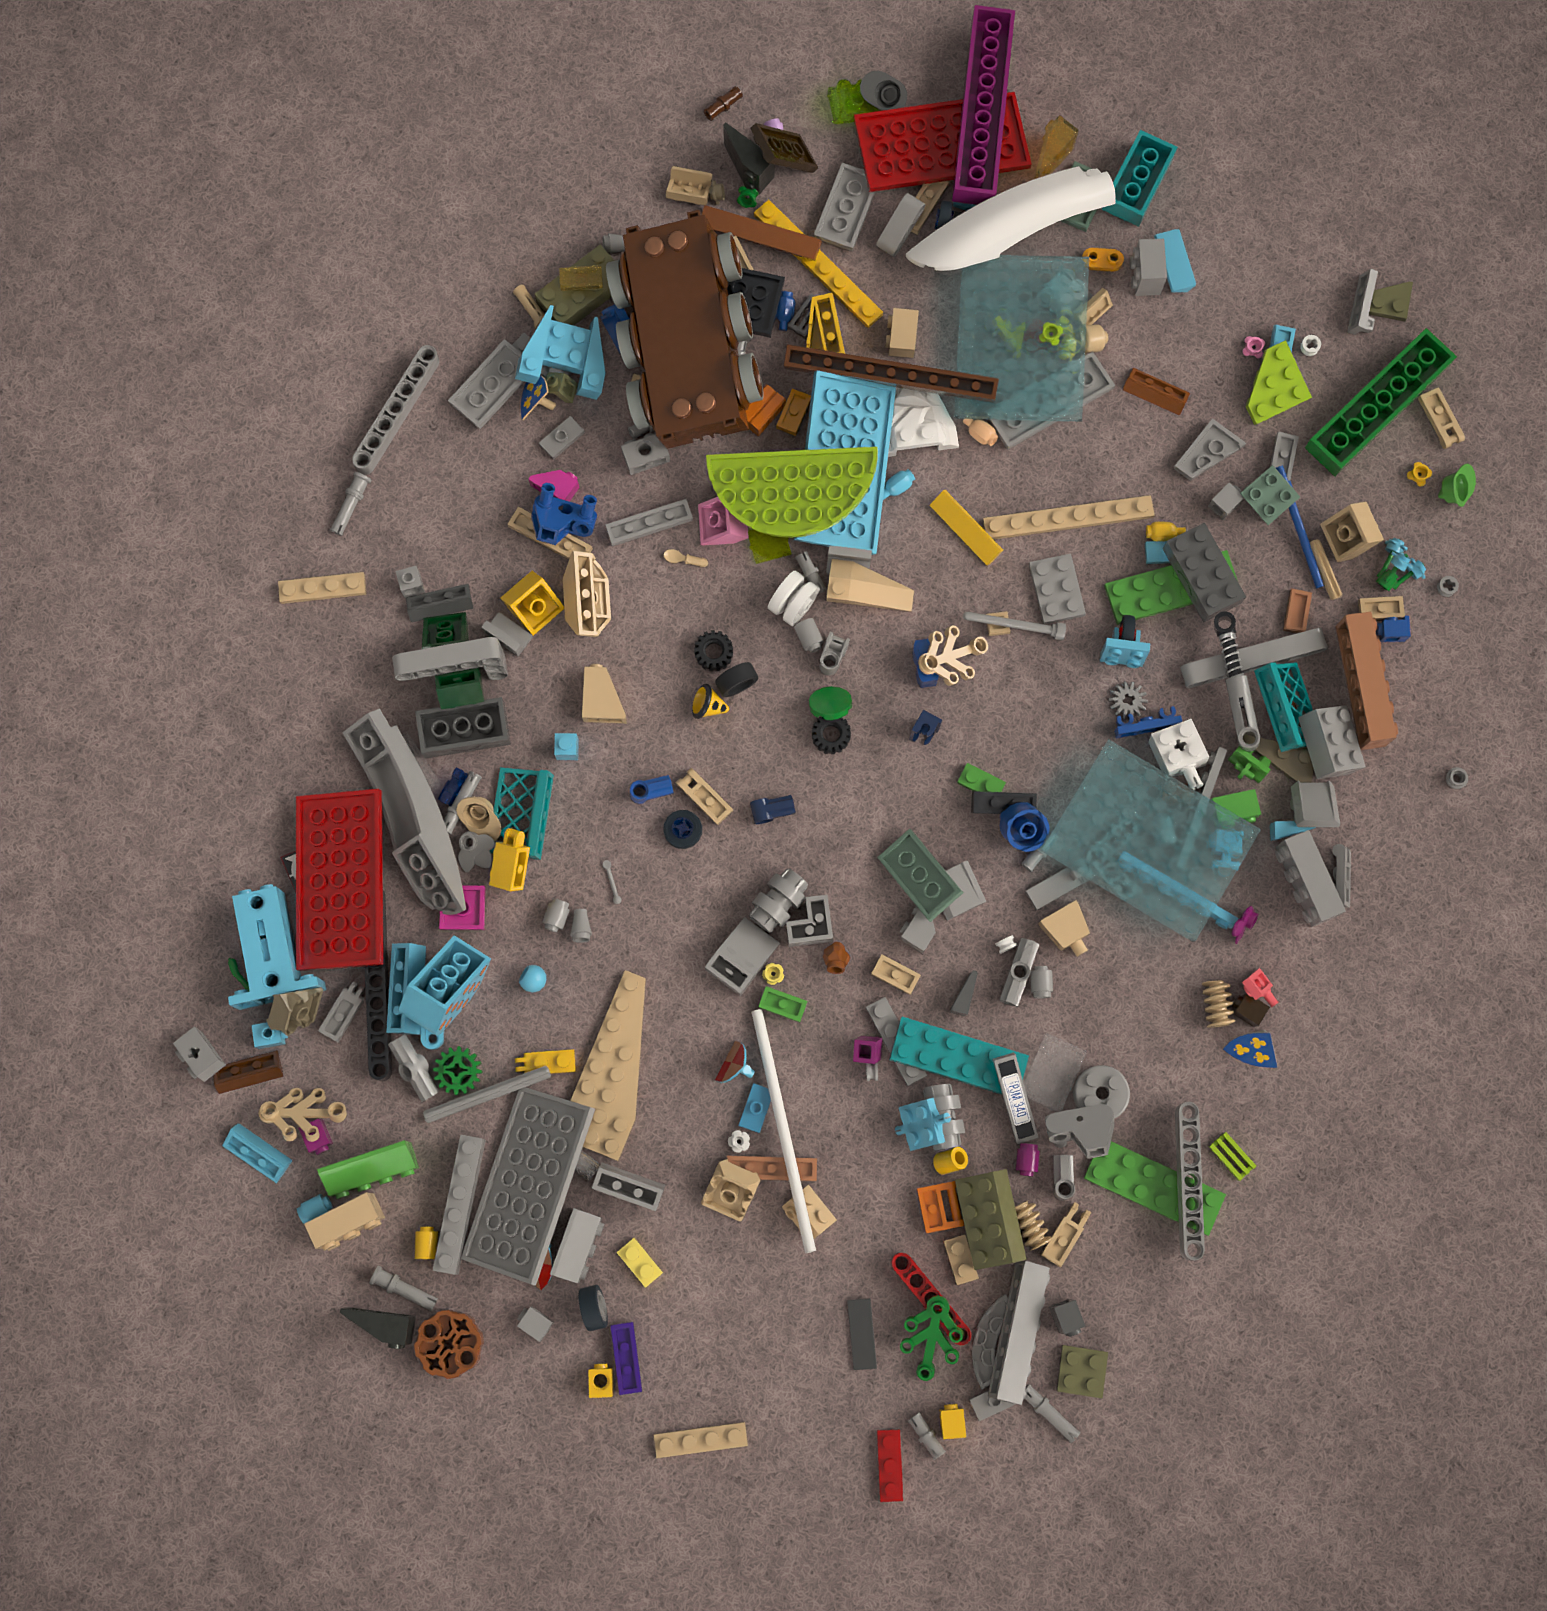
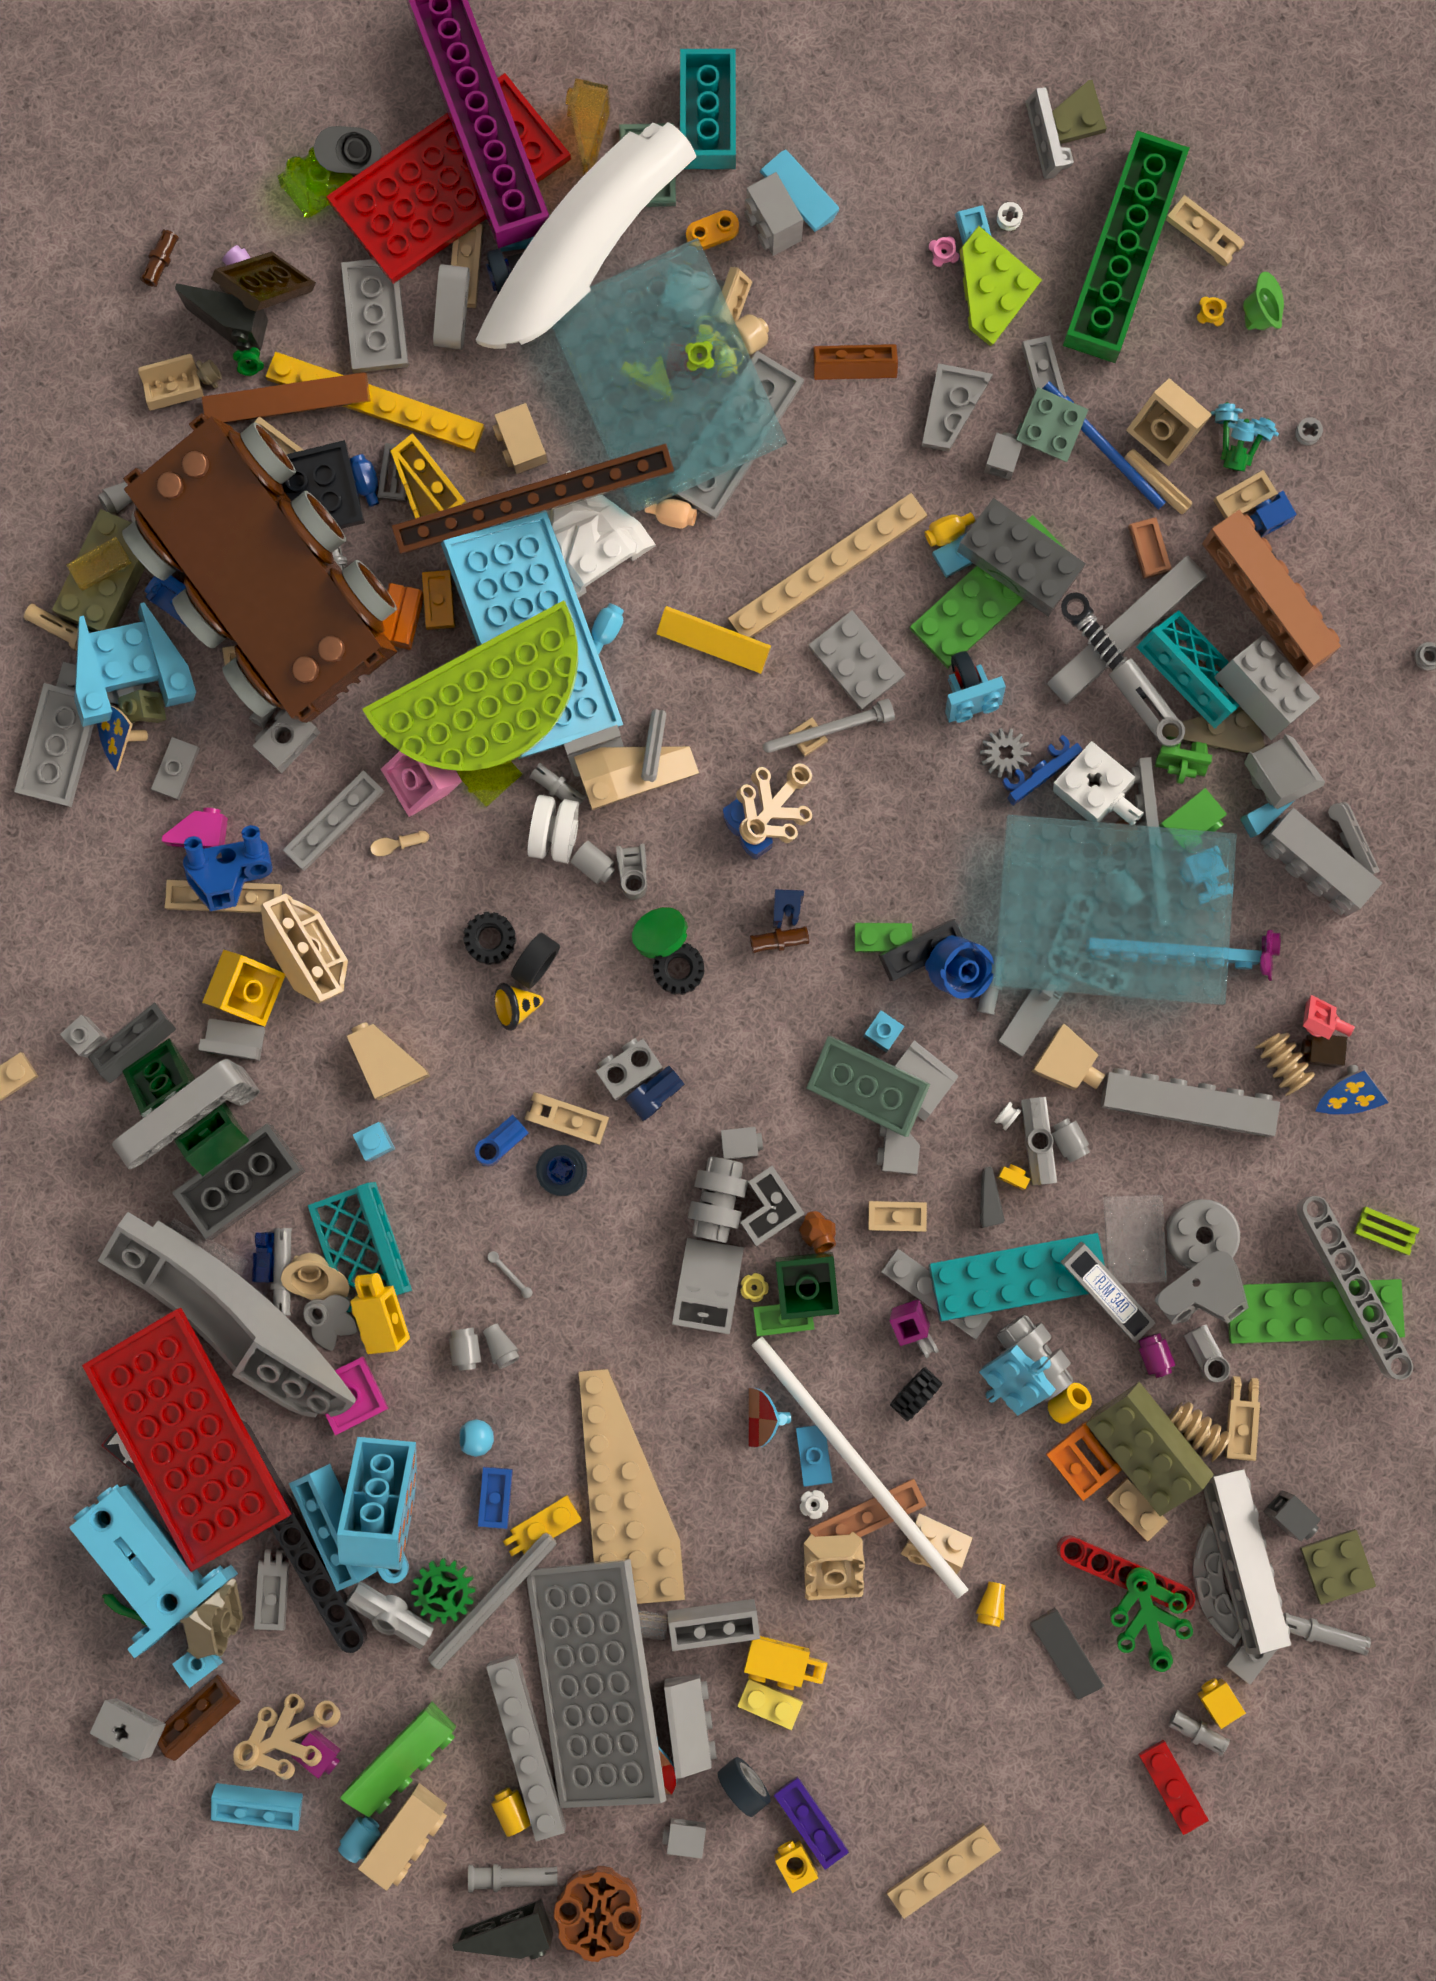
camera: 25 degrees left, 5 degrees up
none -> blue plate [478,1467,513,1529]
none -> light grey brick [596,1038,663,1101]
none -> light grey axle [641,709,666,782]
none -> light grey brick [721,1127,763,1160]
none -> yellow brick [744,1636,828,1690]
none -> reddish brown pin [750,926,809,953]
none -> dark green slope [776,1252,839,1320]
none -> medium azure brick [863,1010,905,1053]
none -> black tyre [890,1367,943,1421]
none -> yellow cone [975,1581,1005,1627]
none -> yellow plate [996,1164,1030,1190]
none -> light grey brick [1100,1068,1280,1137]

